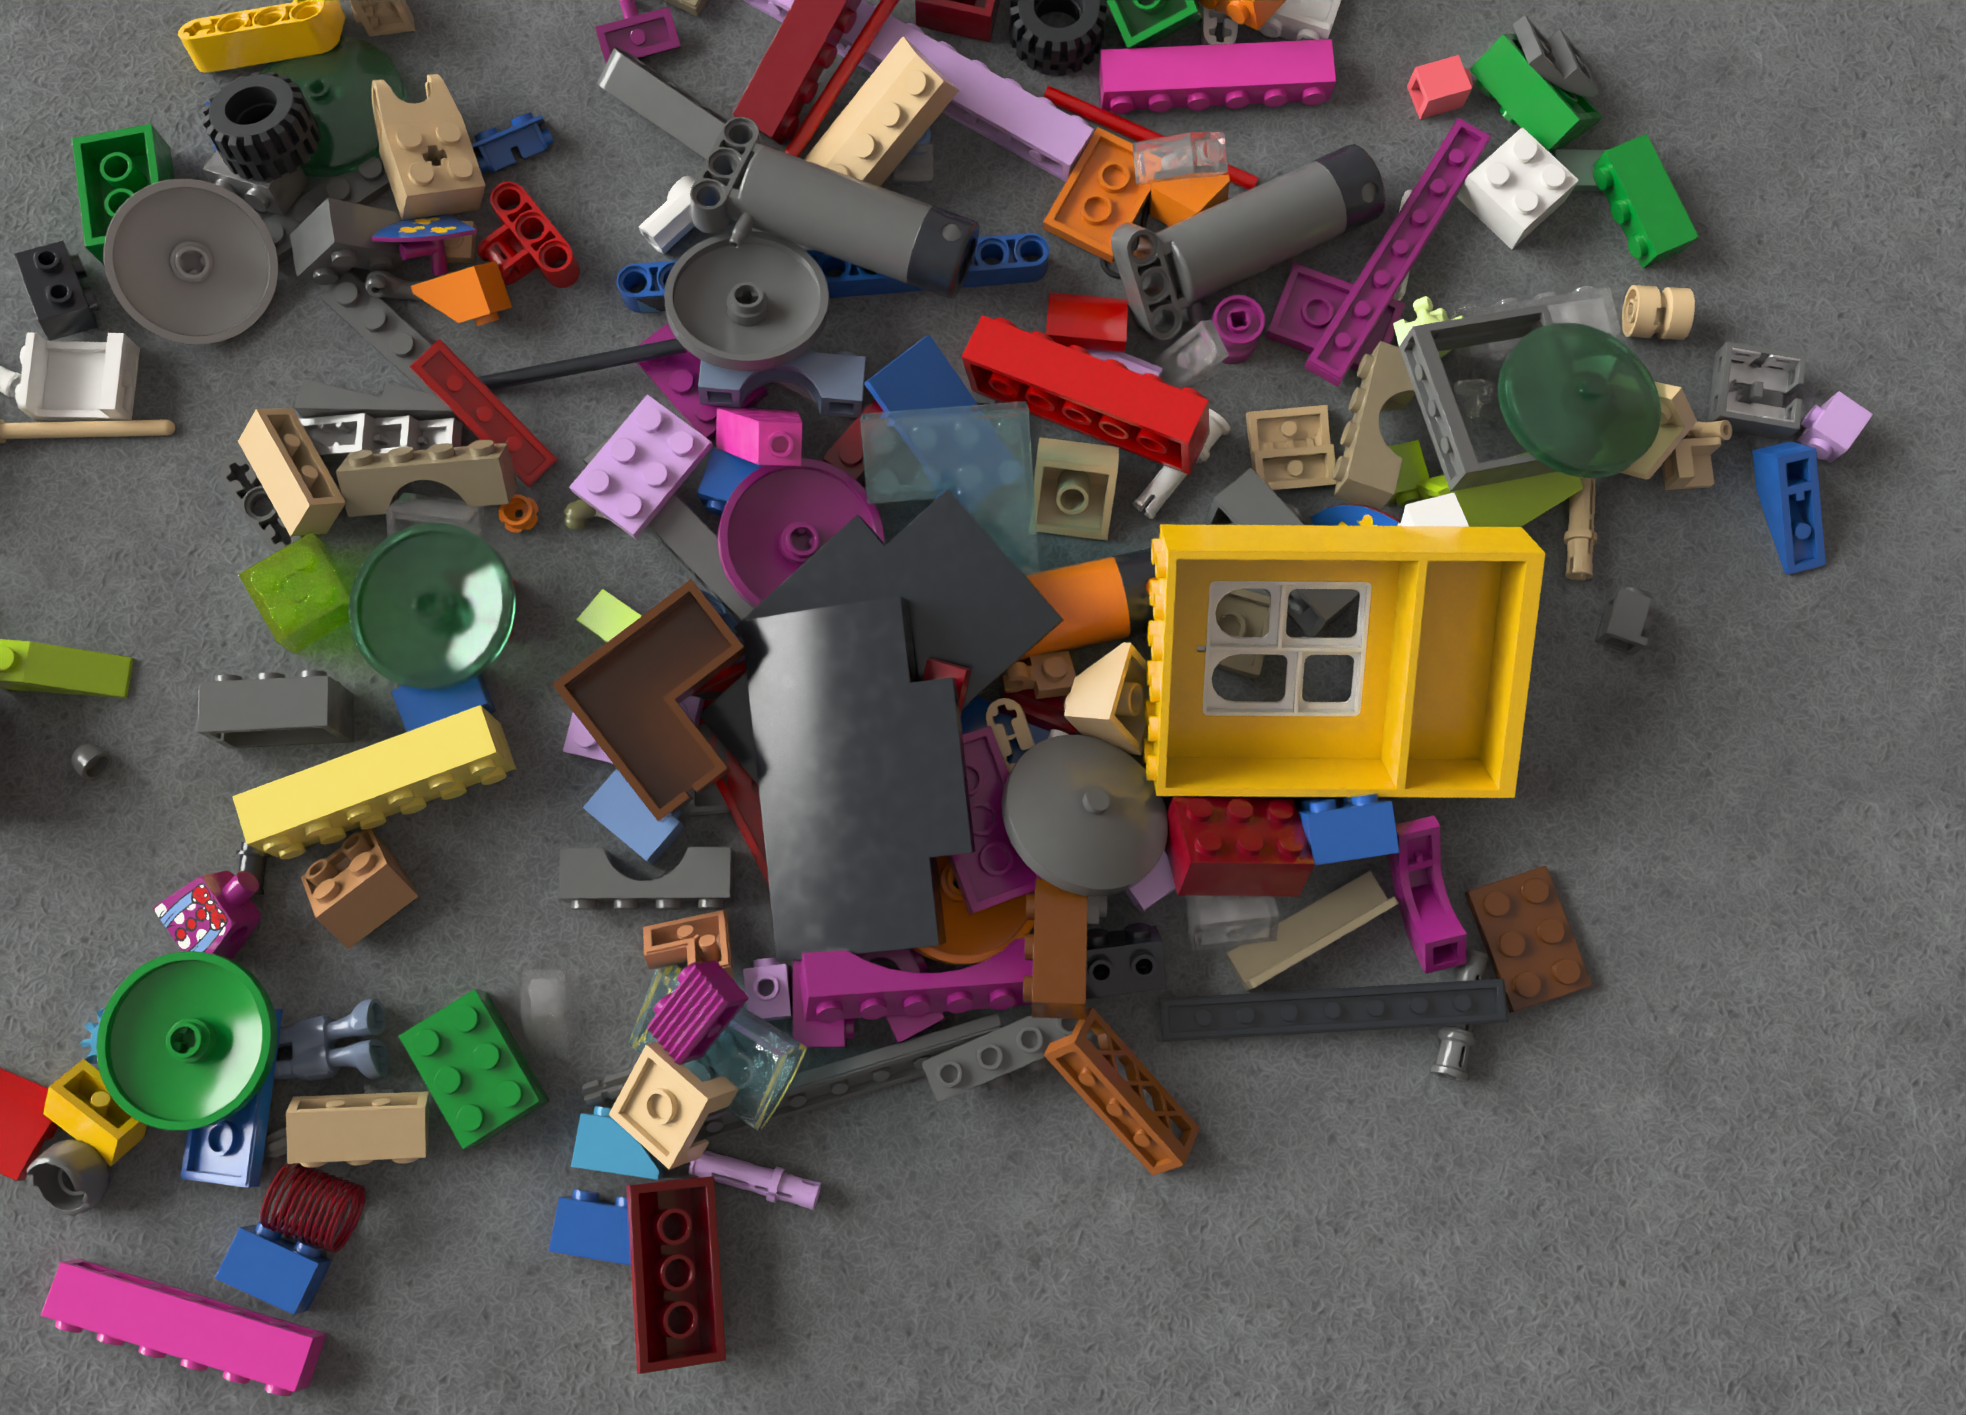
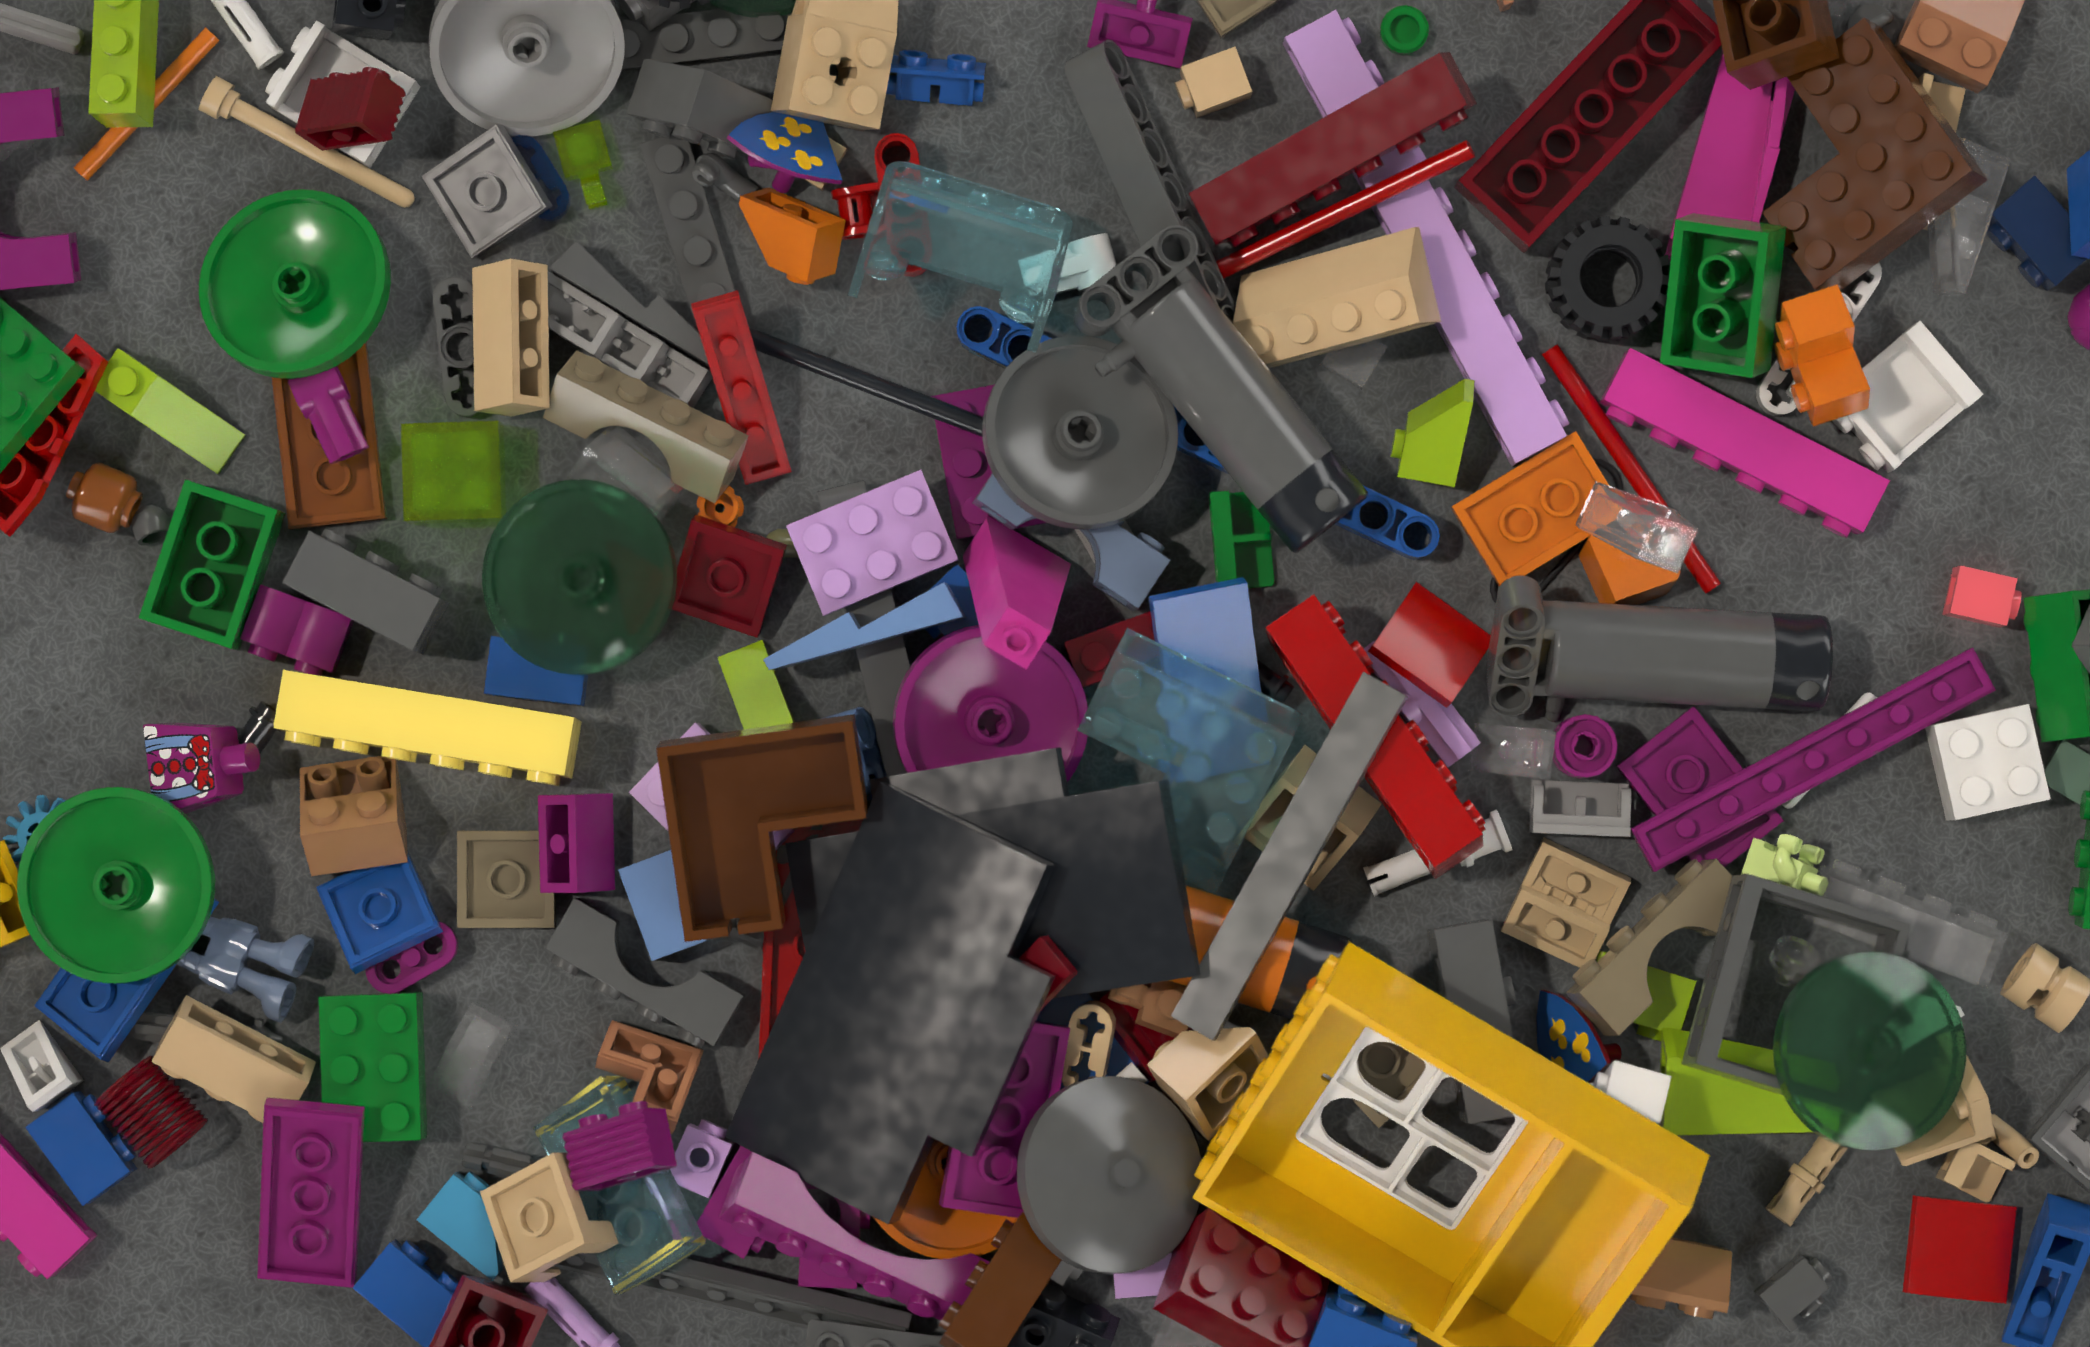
camera: 30 degrees right, 10 degrees up
none -> white slope [0,1020,84,1112]
none -> dark orange head [66,462,143,533]
none -> green brick [139,479,286,651]
none -> green dish [199,189,391,379]
none -> magenta brick [240,584,354,676]
none -> magenta tile [257,1097,365,1288]
none -> dark orange tile [272,342,387,530]
none -> magenta piece [288,366,369,464]
none -> dark red brick [295,67,406,151]
none -> blue tile [316,852,443,974]
none -> magenta plate [365,921,458,994]
none -> flat silver tile [422,124,552,258]
none -> dark tan plate [457,831,556,928]
none -> clear blue beam [511,135,571,221]
none -> magenta brick [538,793,615,893]
none -> clear neon green plate [553,120,613,210]
none -> dark red plate [666,514,787,638]
none -> medium blue slope [763,582,966,671]
none -> clear light blue windscreen [848,161,1073,353]
none -> tile [1171,672,1408,1041]
none -> tan brick [1175,47,1252,118]
none -> green panel [1208,491,1274,589]
none -> lime slope [1390,379,1475,487]
none -> light grey hinge [1529,780,1631,837]
none -> medium nougat slope [1630,1237,1732,1319]
none -> red slope [1903,1195,2017,1304]

